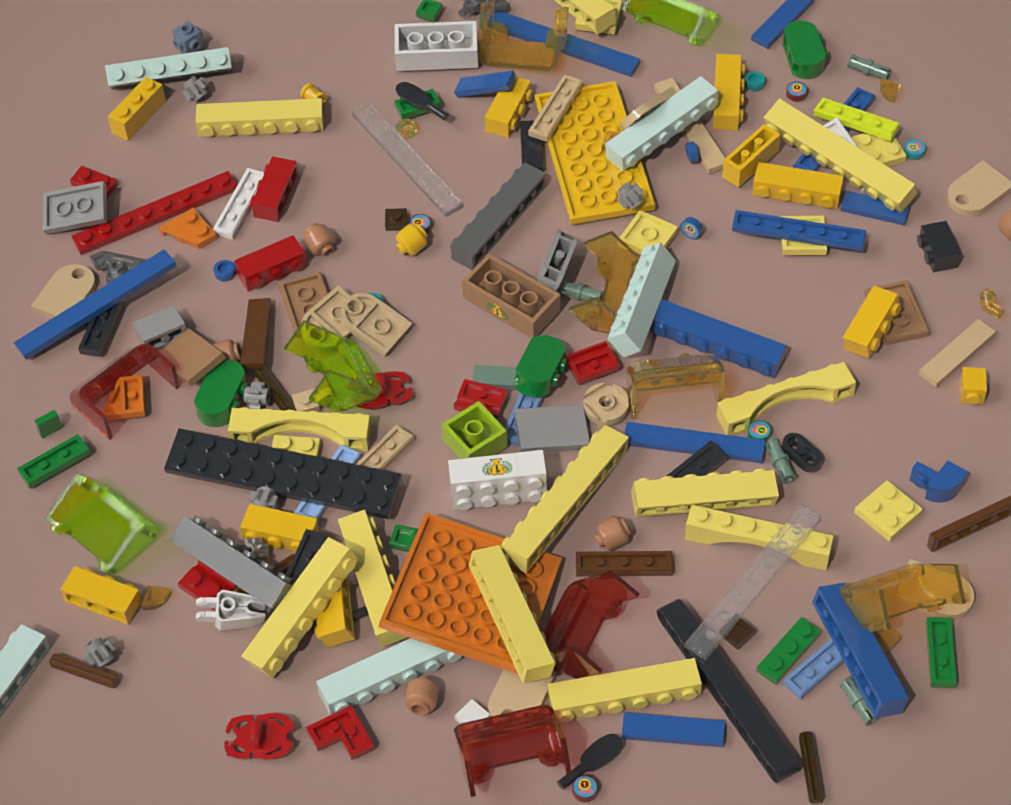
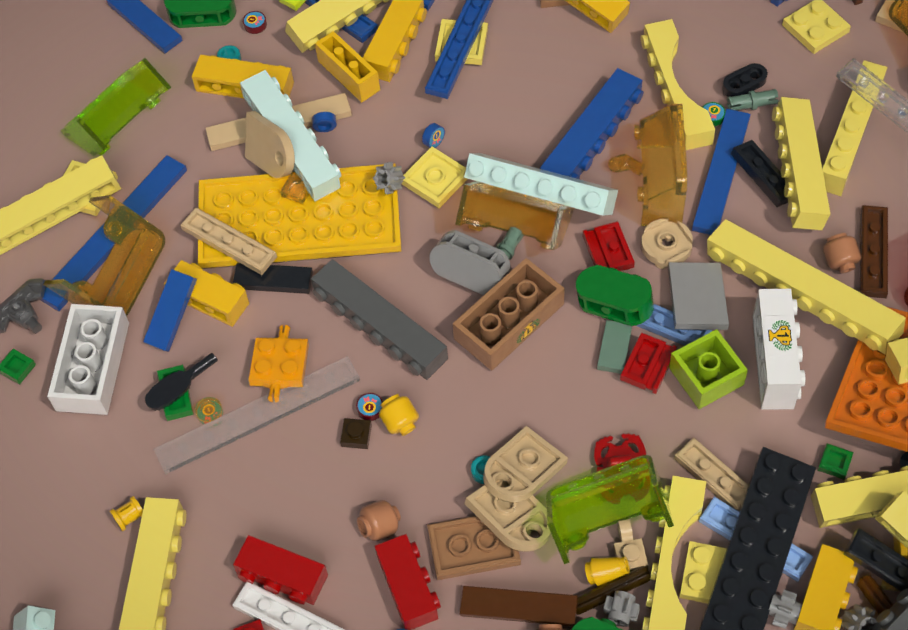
camera: 80 degrees left, 5 degrees up
none -> light orange plate [249,325,309,403]
none -> yellow cone [585,557,630,586]

